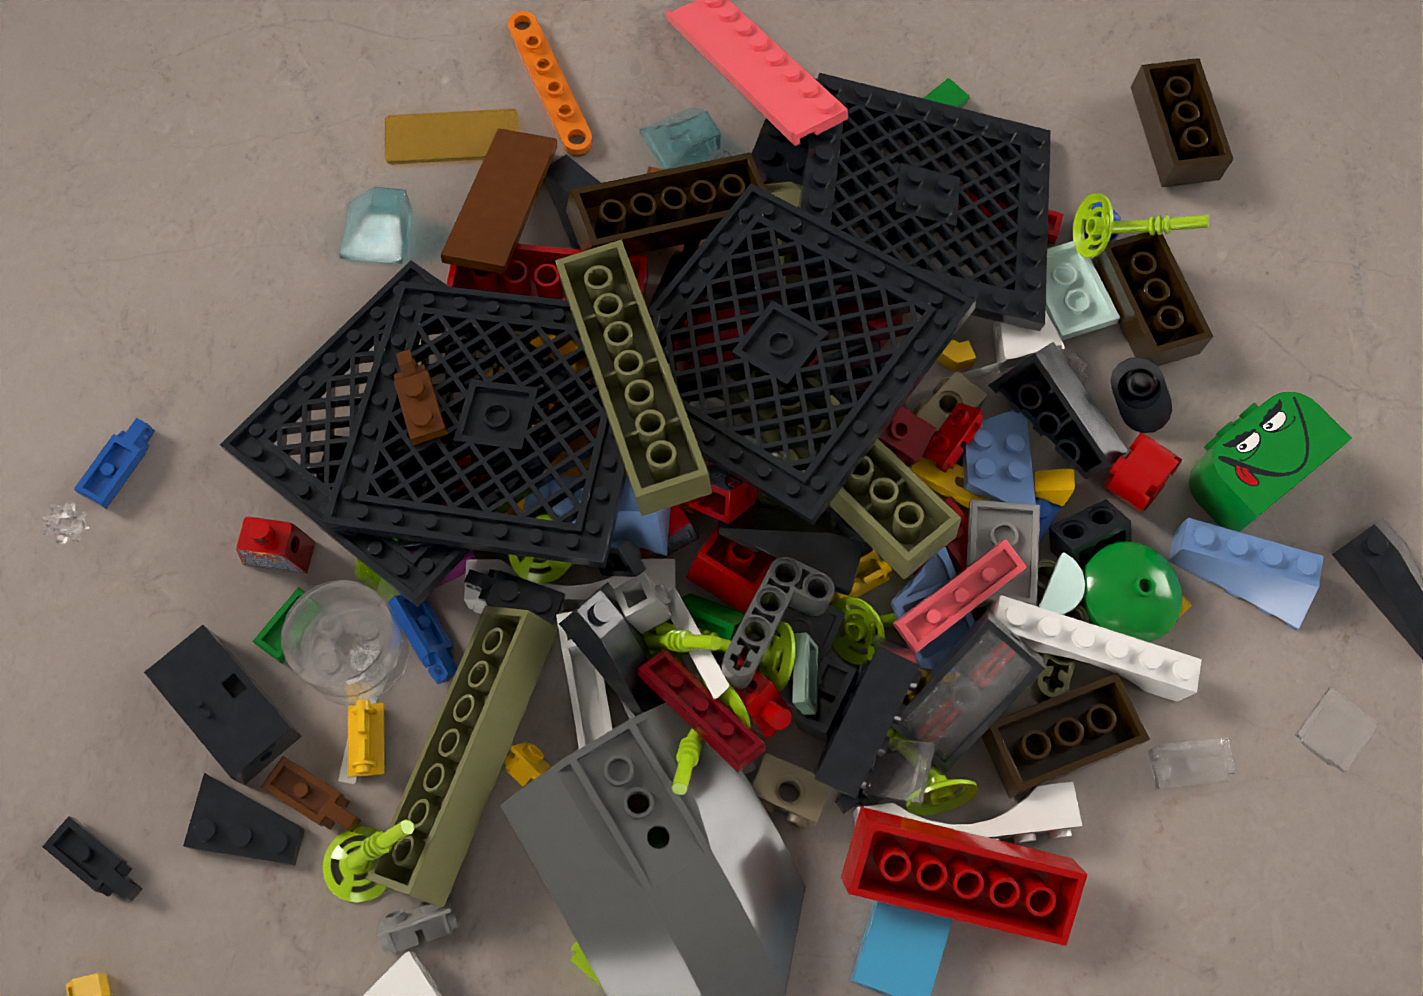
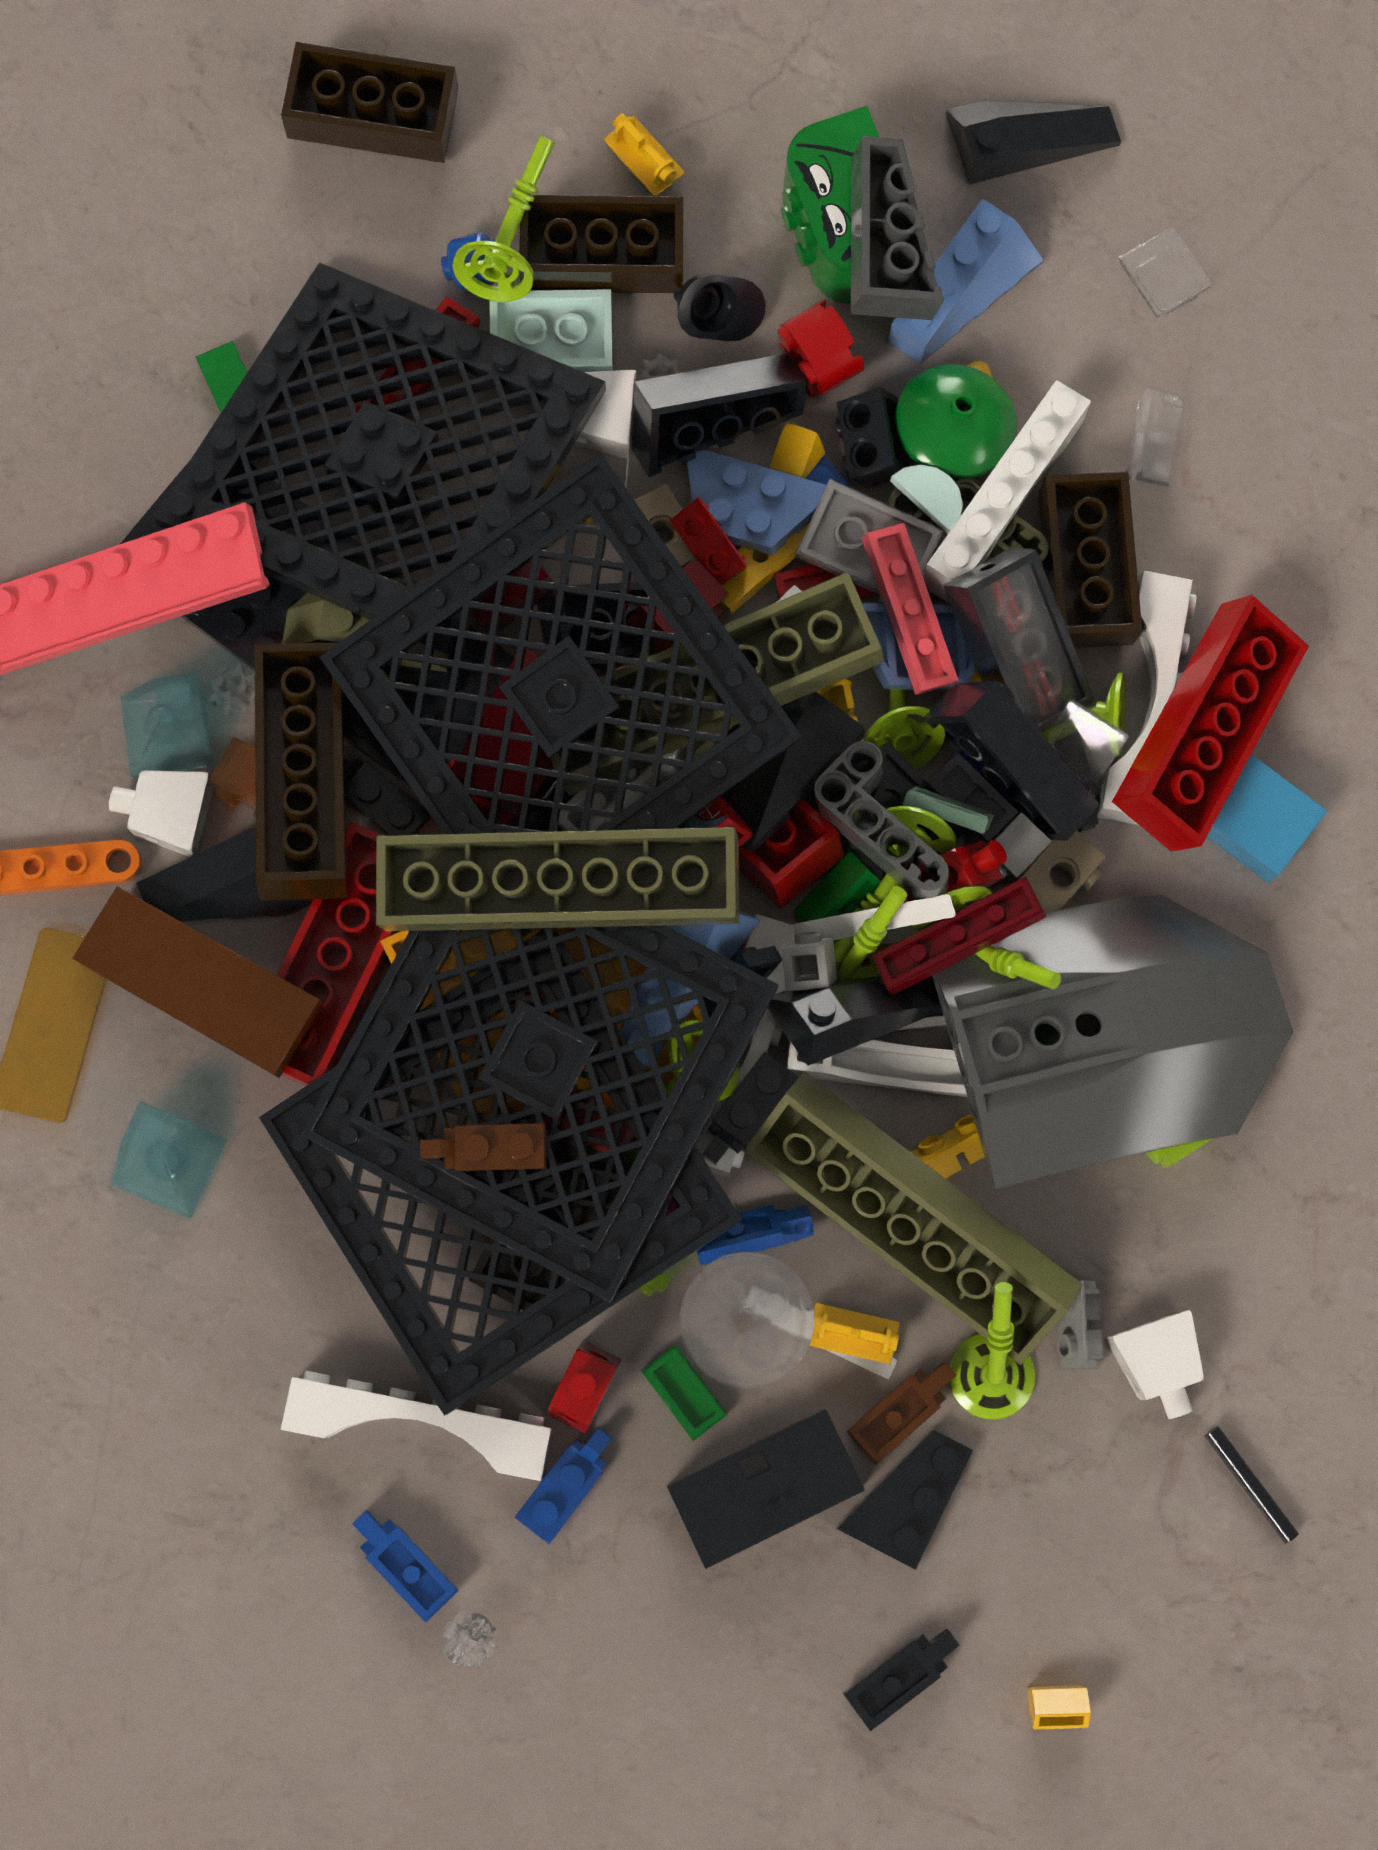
camera: 75 degrees left, 10 degrees up
none -> white torso [109,771,215,857]
none -> white arch [280,1370,552,1481]
none -> blue hinge [514,1427,612,1544]
none -> yellow hinge [603,113,685,196]
none -> dark grey wedge [851,136,944,320]
none -> light grey brick [994,812,1052,882]

